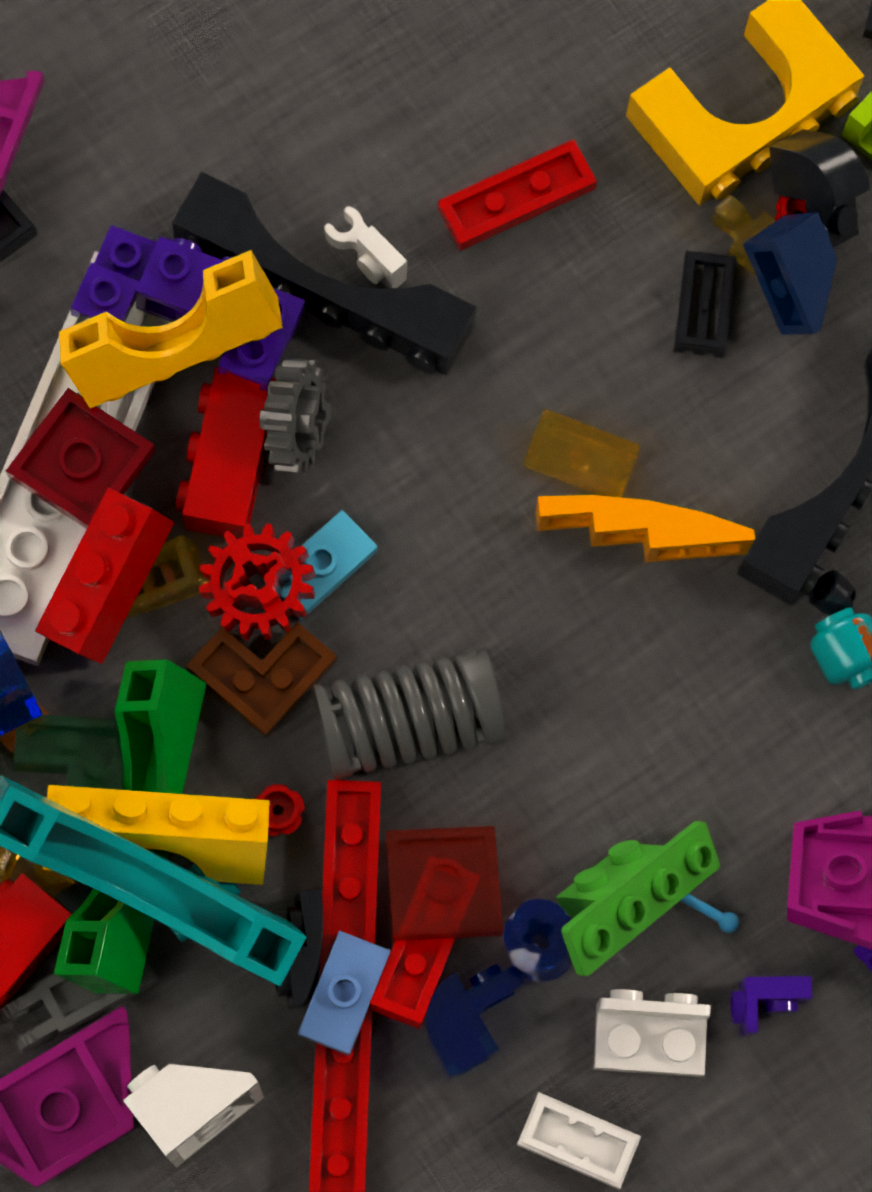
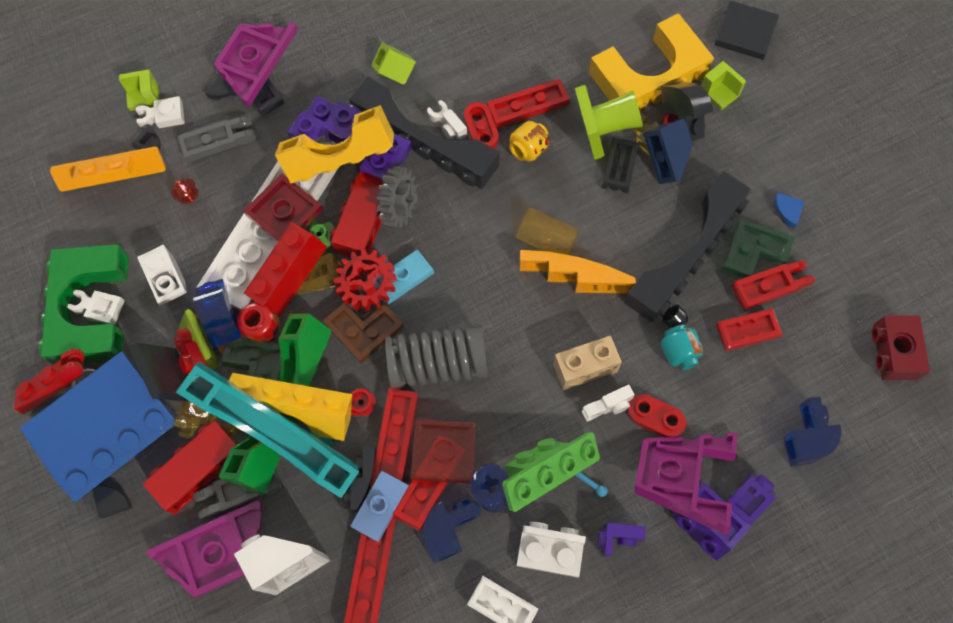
camera: 15 degrees right, 5 degrees down
none -> red head [237,302,280,343]
none -> bright green plate [307,221,334,248]
none -> lime panel [371,42,416,84]
none -> red plate [464,102,499,149]
none -> yellow head [509,121,549,162]
none -> tan brick [553,336,622,391]
none -> lime plant [575,85,643,160]
none -> white plate [581,385,634,422]
none -> red plate [627,394,686,437]

